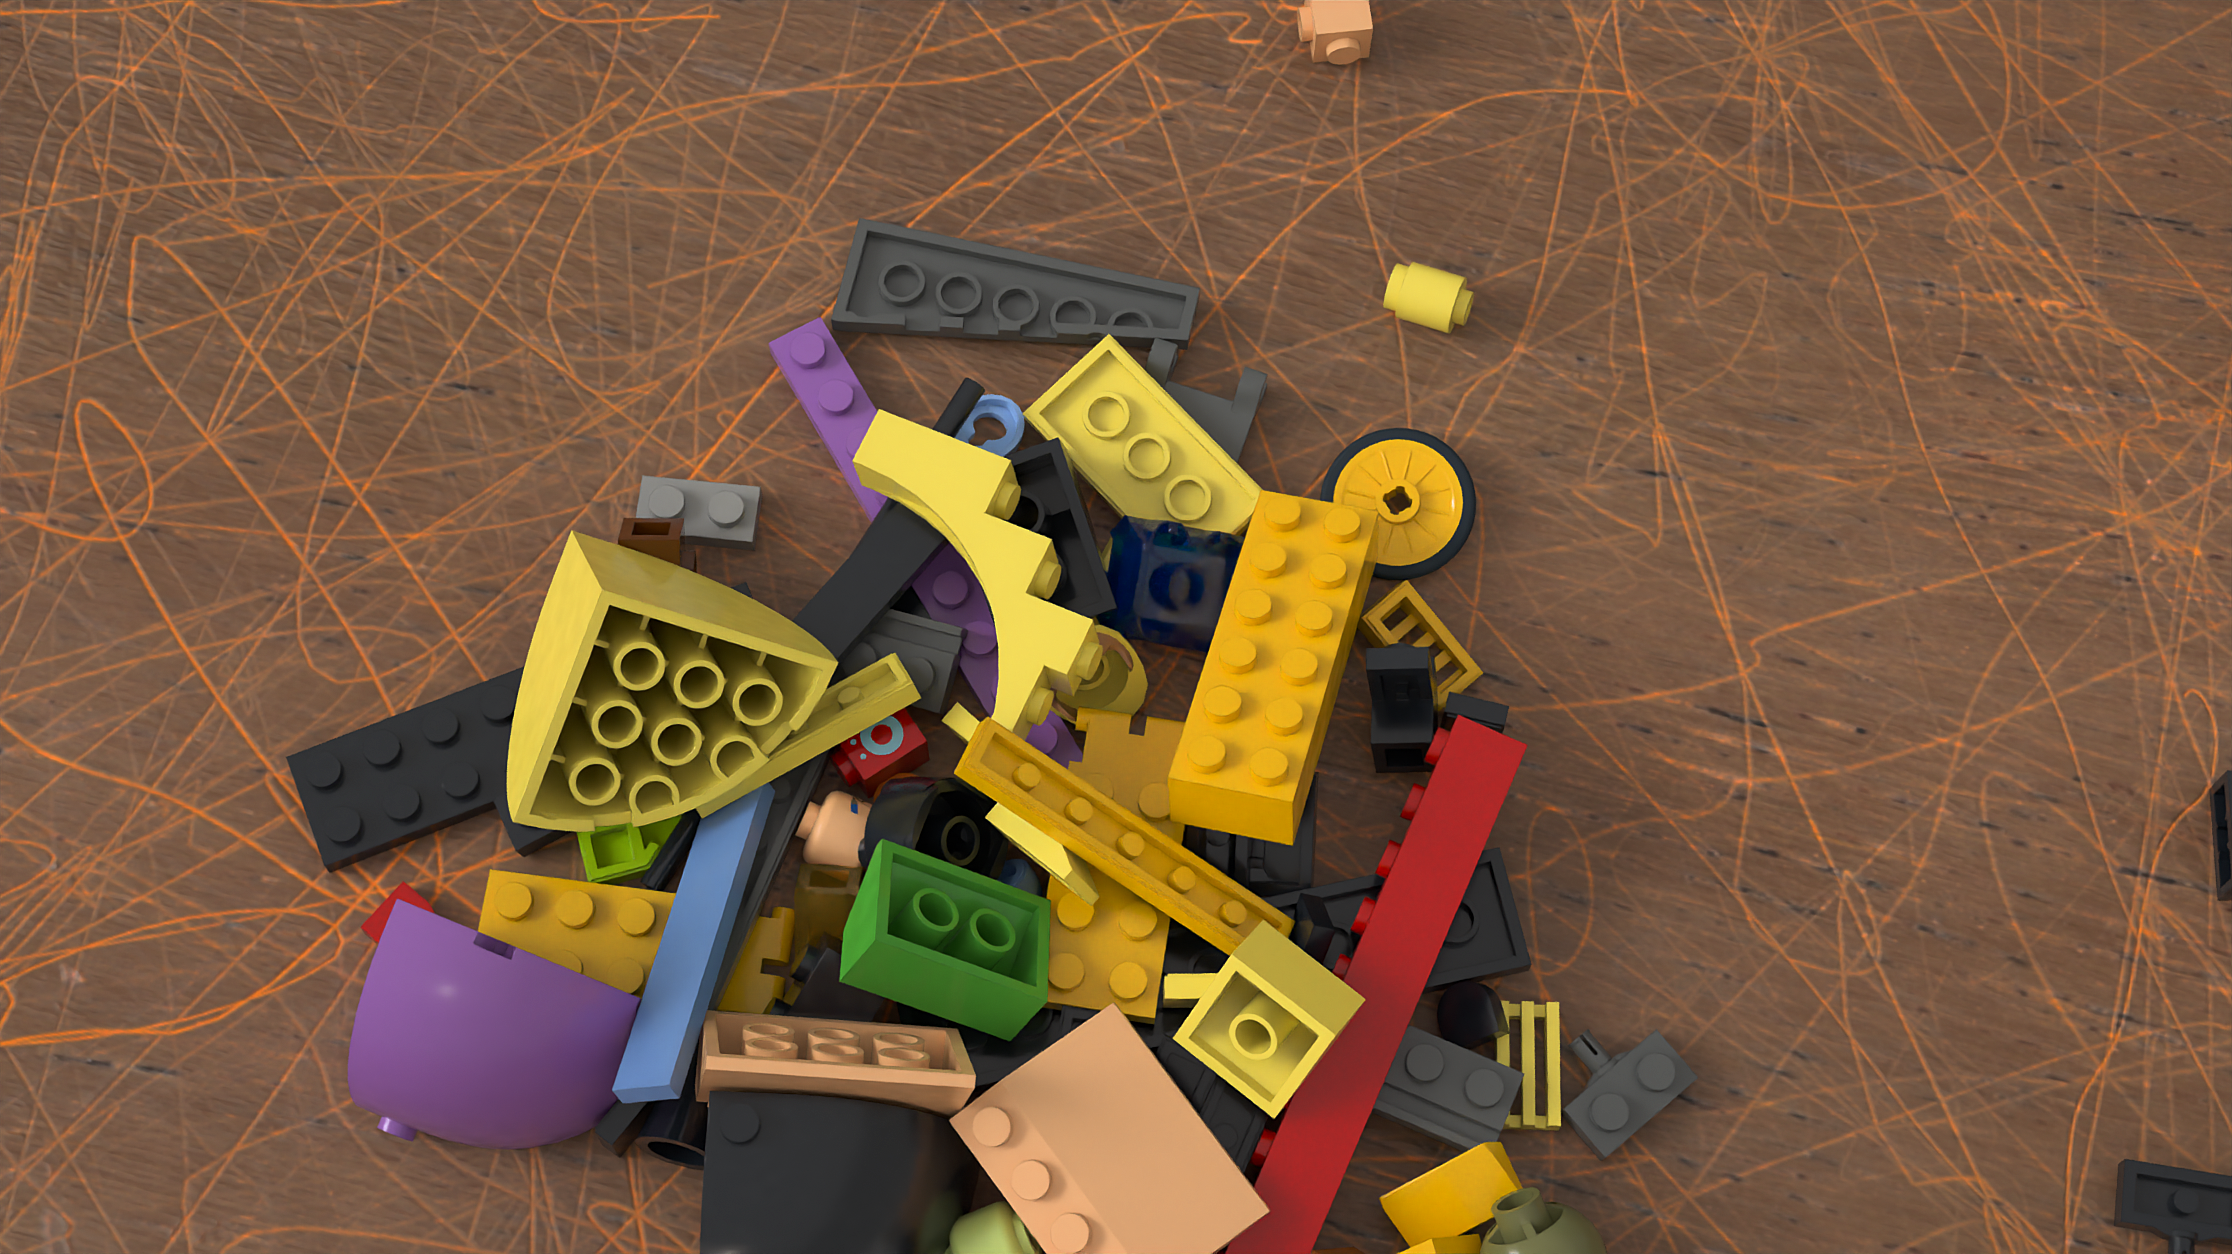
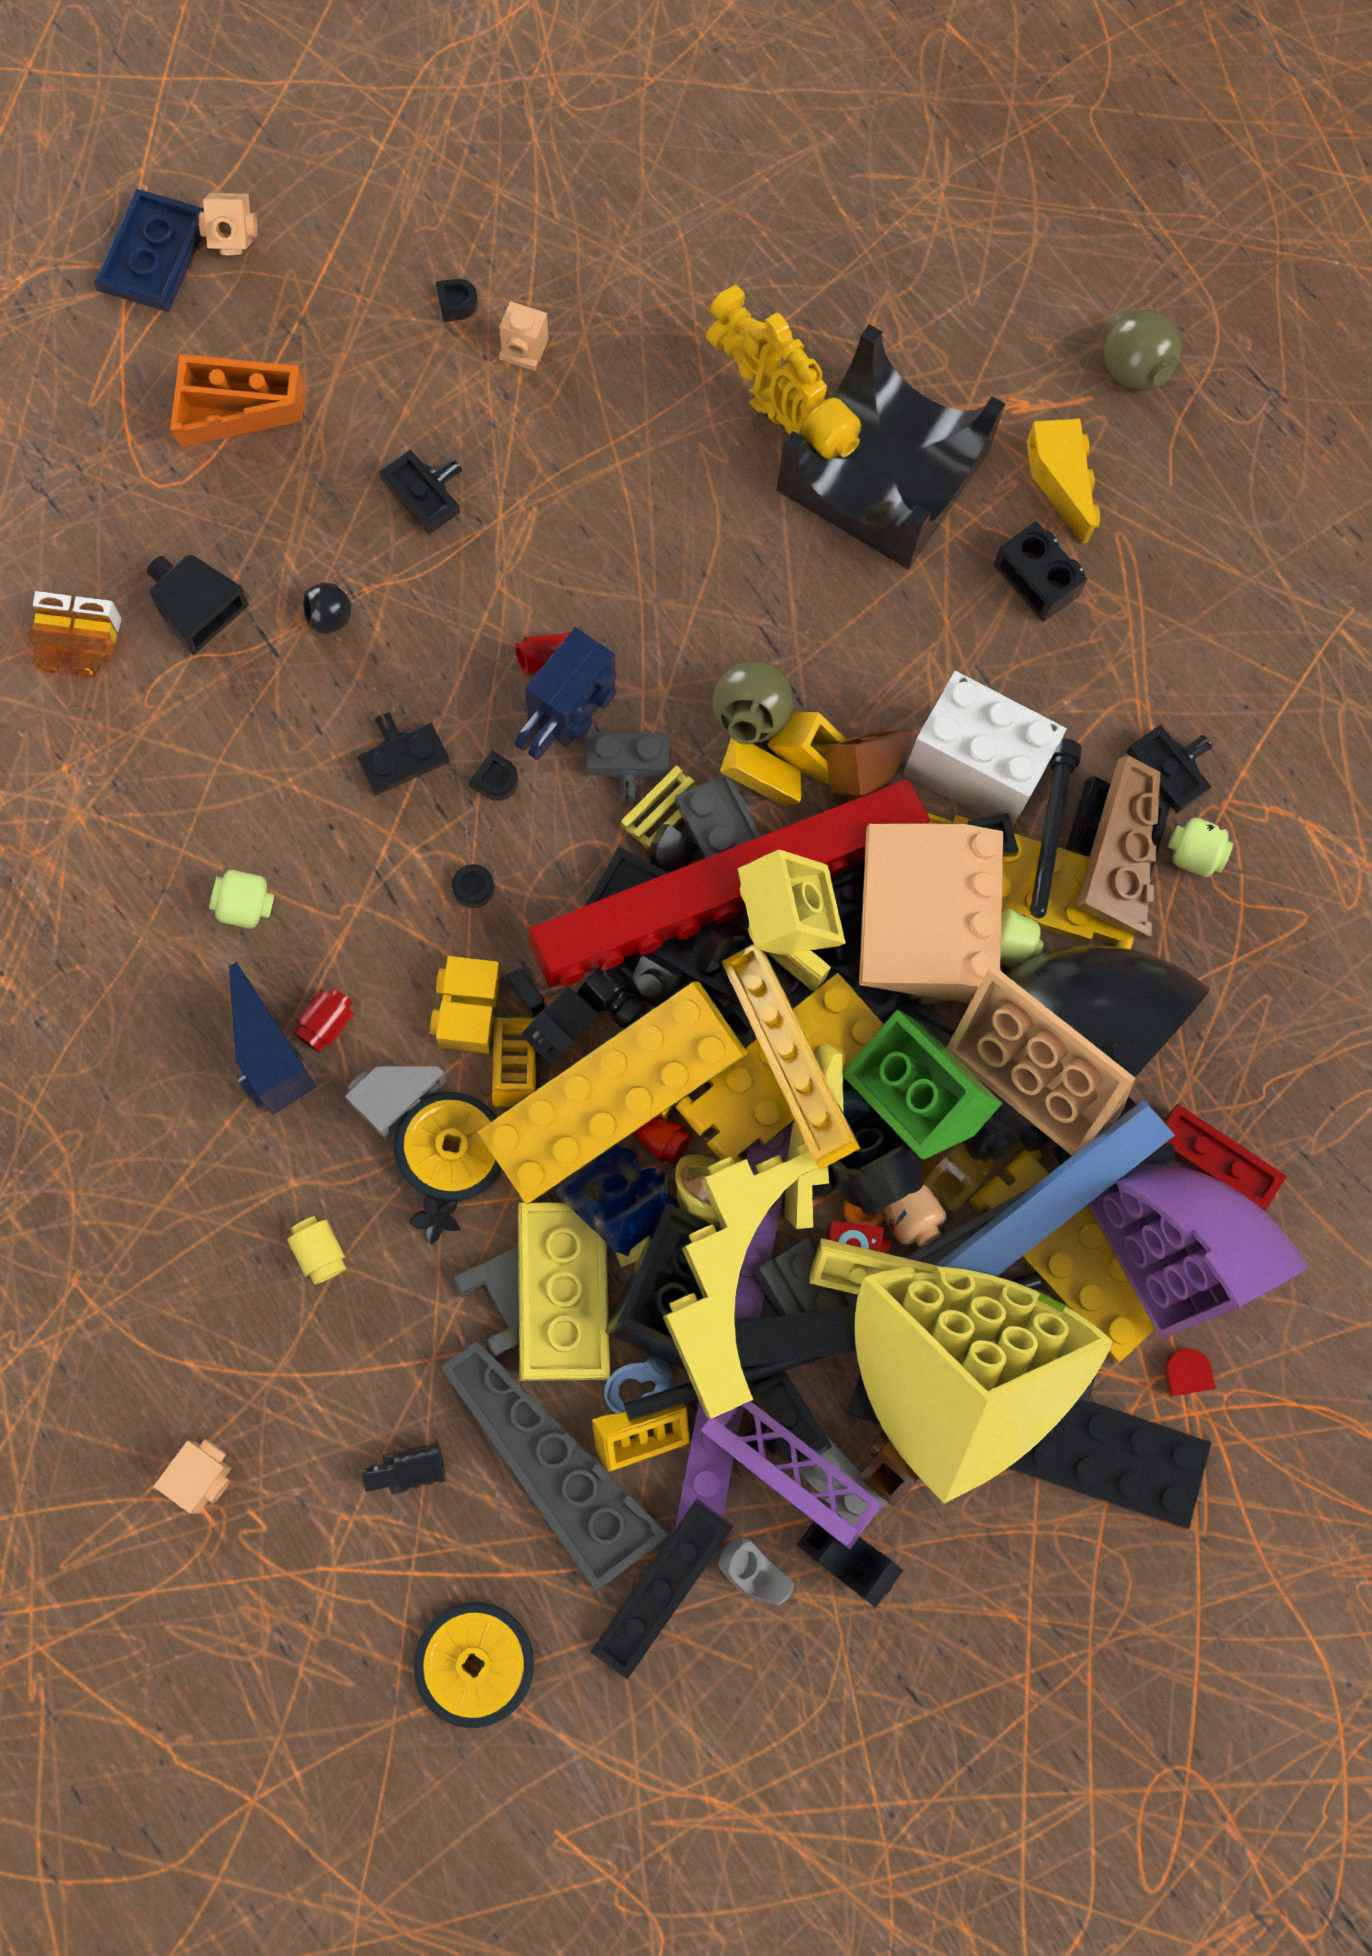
camera: 145 degrees left, 5 degrees up
none -> yellowish green head [209,870,274,929]
none -> dark blue slope [229,962,317,1115]
none -> red brick [293,988,355,1053]
none -> black piece [303,582,351,634]
none -> light grey slope [345,1066,447,1141]
none -> black plate [357,713,450,796]
none -> black hinge [362,1441,446,1495]
none -> black plant [409,1194,461,1244]
none -> yellow wheel [414,1602,534,1728]
none -> yellow piece [430,956,501,1054]
none -> black tile [452,864,495,908]
none -> black tile [468,750,518,801]
none -> dark blue brick [515,627,617,760]
none -> red cone [515,631,570,675]
none -> black piece [577,958,646,1030]
none -> black tile [590,1498,734,1680]
none -> yellow slope [592,1404,691,1472]
none -> black plate [626,952,683,1007]
none -> red cone [632,1117,691,1165]
none -> medium lavender fence [701,1401,883,1549]
none -> light grey hair [718,1536,794,1605]
none -> black hinge [742,1371,832,1463]
none -> black brick [796,1522,903,1608]
none -> red plate [1164,1104,1287,1211]

